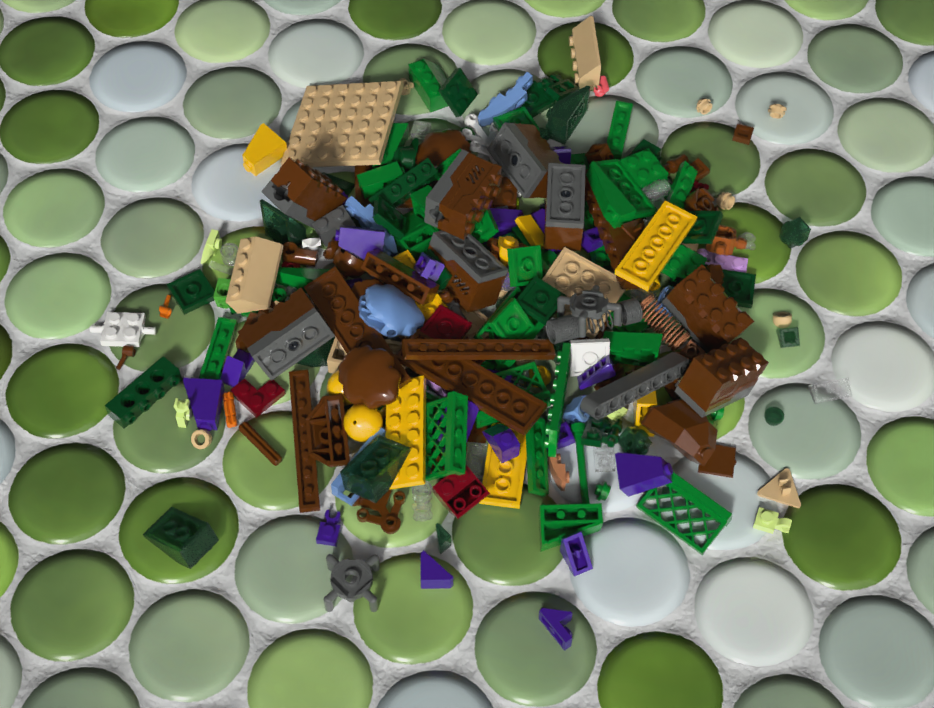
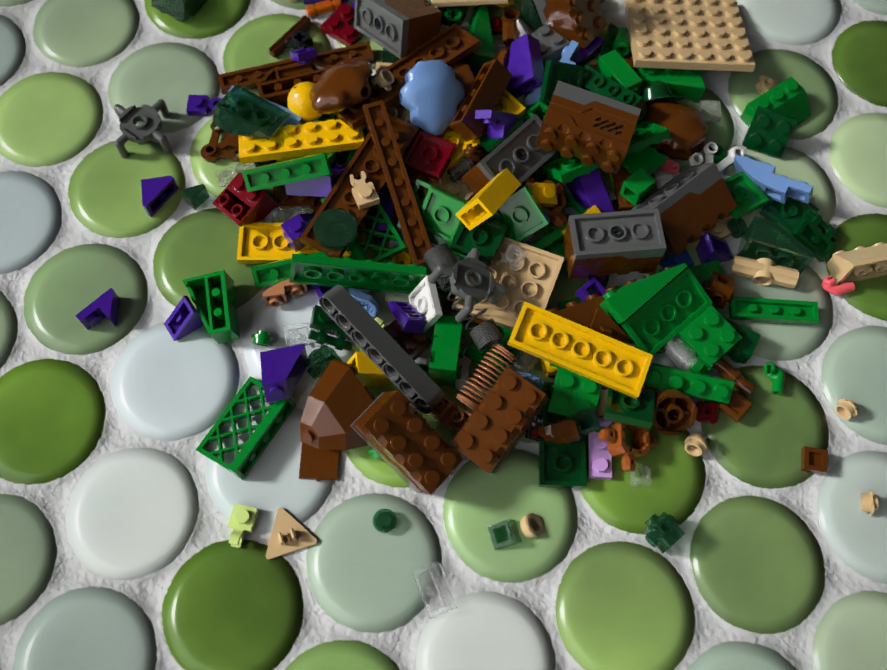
camera: 80 degrees right, 10 degrees up
green piece [570,422,590,504] -> none
none -> black gear [288,31,313,50]
none -> dark purple plate [290,47,318,64]
none -> clear green tile [313,209,358,251]
none -> tan plate [350,171,380,210]
none -> tan plate [374,68,395,91]
none -> yellow slope [455,168,521,231]
none -> clear plate [501,244,527,269]
none -> clear green slope [571,407,601,437]
none -> green cone [612,27,631,57]
none -> green brick [620,168,657,206]
none -> tan piece [729,255,799,289]
none -> green arm [764,362,785,395]

